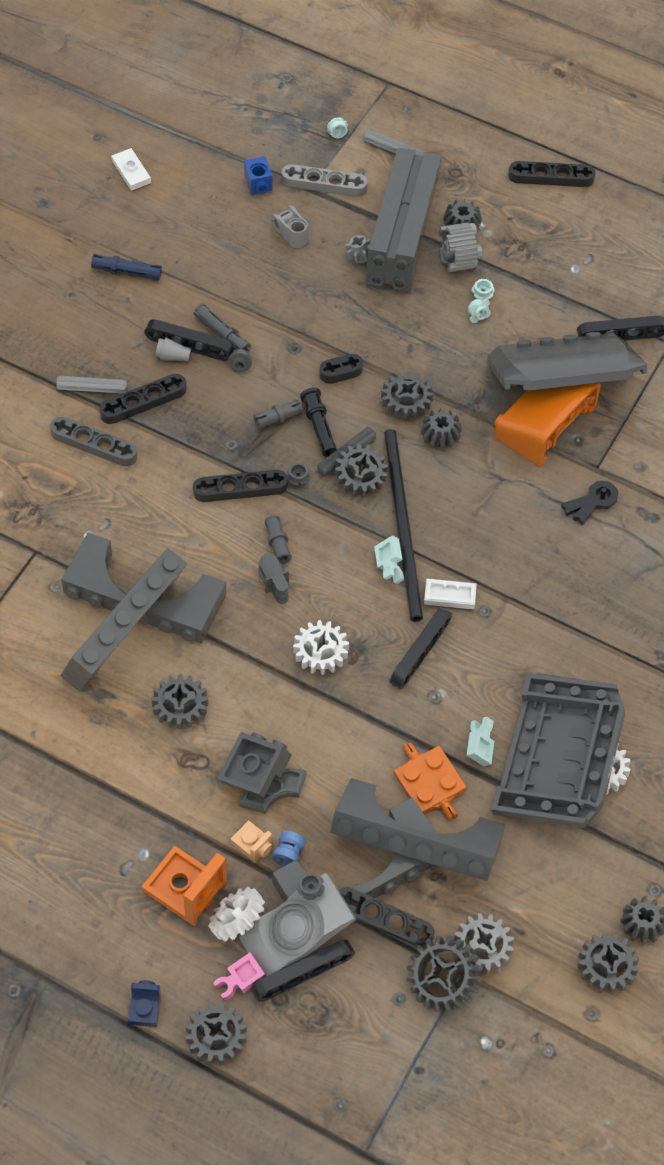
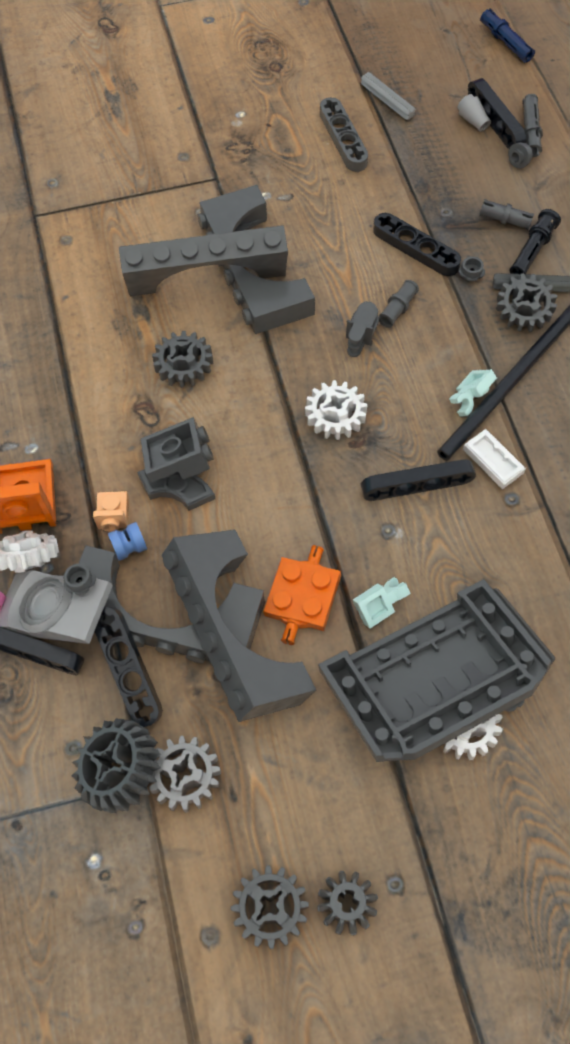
camera: 50 degrees right, 5 degrees up
black beam [99,374,187,424] -> none

